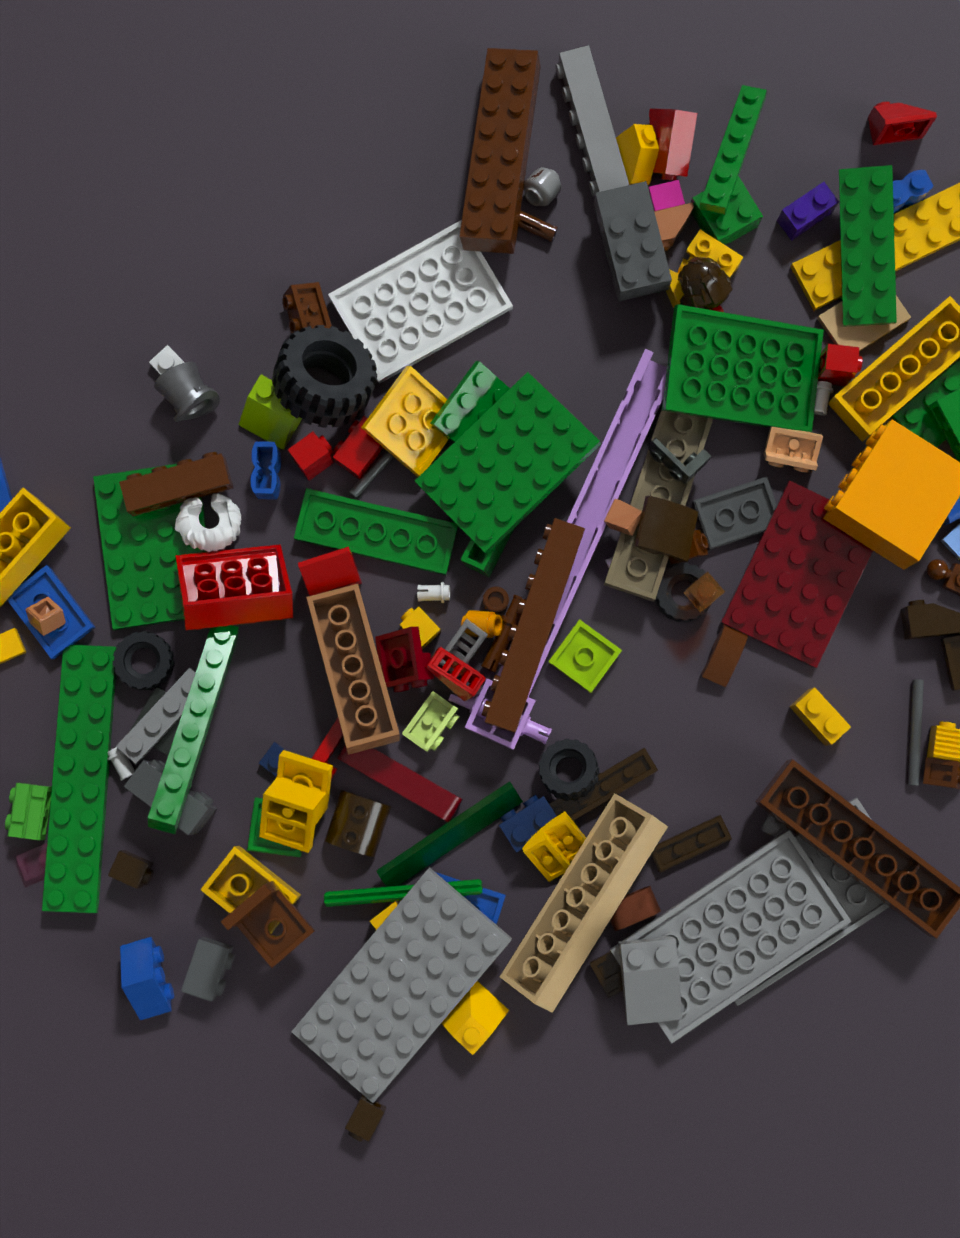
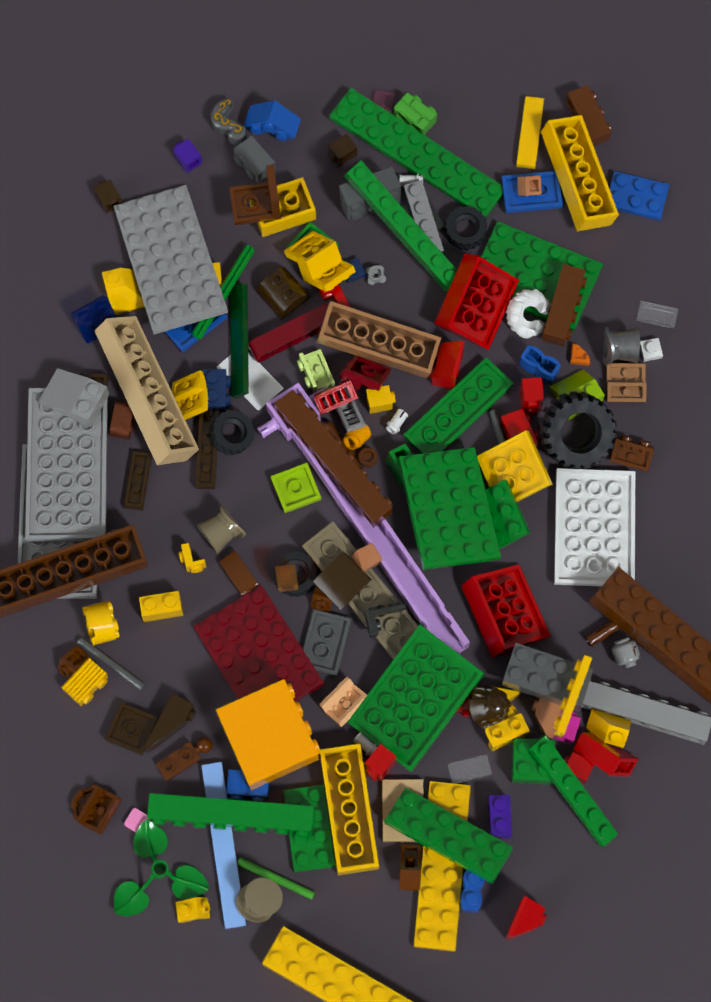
camera: 120 degrees right, 10 degrees down
none -> clear blue bracket [71,295,117,344]
none -> yellow brick [82,601,120,646]
none -> dark purple brick [173,139,202,173]
none -> yellow bracket [179,543,207,573]
none -> dark tan hat [196,504,246,554]
none -> dark grey animal [211,98,246,146]
none -> white sticker [216,352,284,410]
none -> light grey plate [366,265,386,285]
none -> reddish brown slope [399,844,421,891]
none -> clear tile [447,754,492,784]
none -> red slope [461,564,551,658]
none -> yellow plate [553,655,592,738]
none -> red brick [564,752,594,784]
none -> orange tile [570,344,590,366]
none -> medium nougat slope [606,363,646,402]
none -> clear tile [636,301,678,328]

